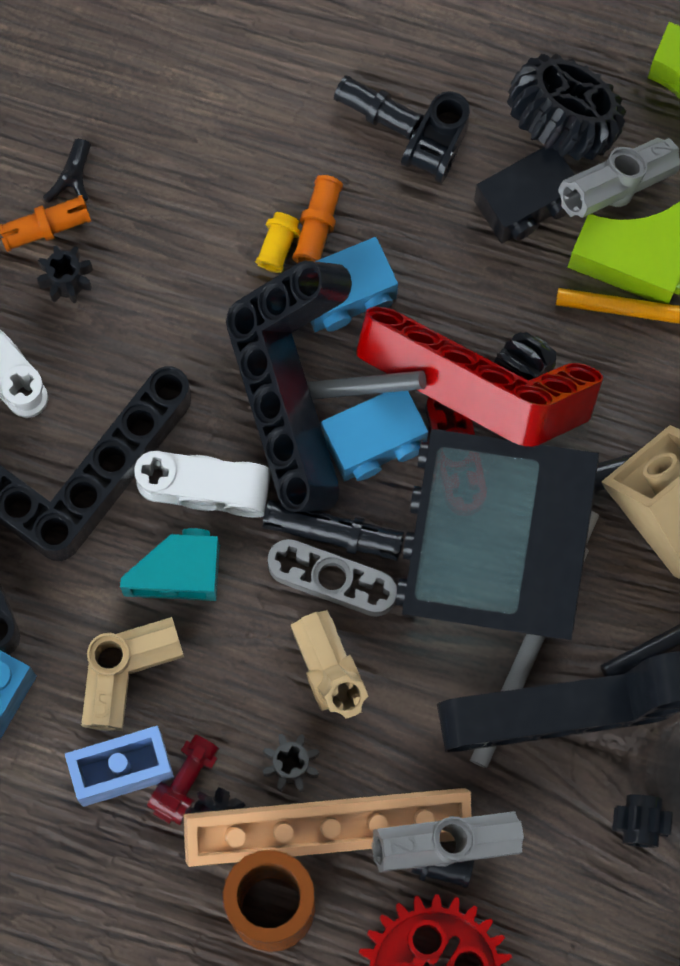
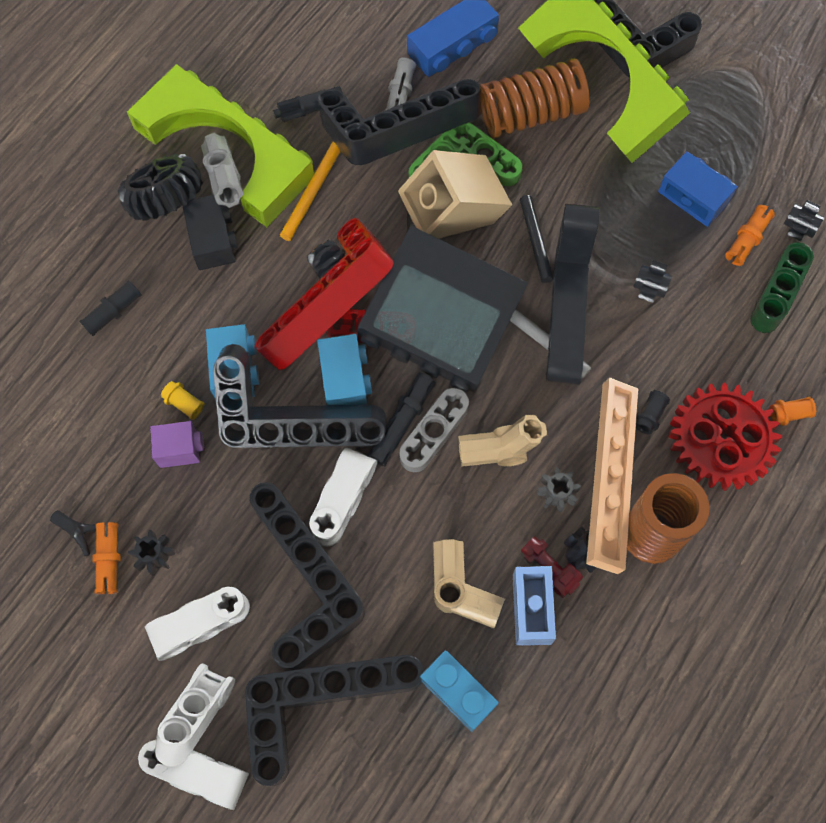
camera: 70 degrees left, 5 degrees down
teal slope [120,528,220,601] -> none
orange pin [292,175,343,263] -> none
dark grey bar [307,371,427,400] -> none
light grey piece [372,811,524,873] -> none
black piece [401,91,470,183] -> none
none -> medium lavender brick [150,421,204,468]

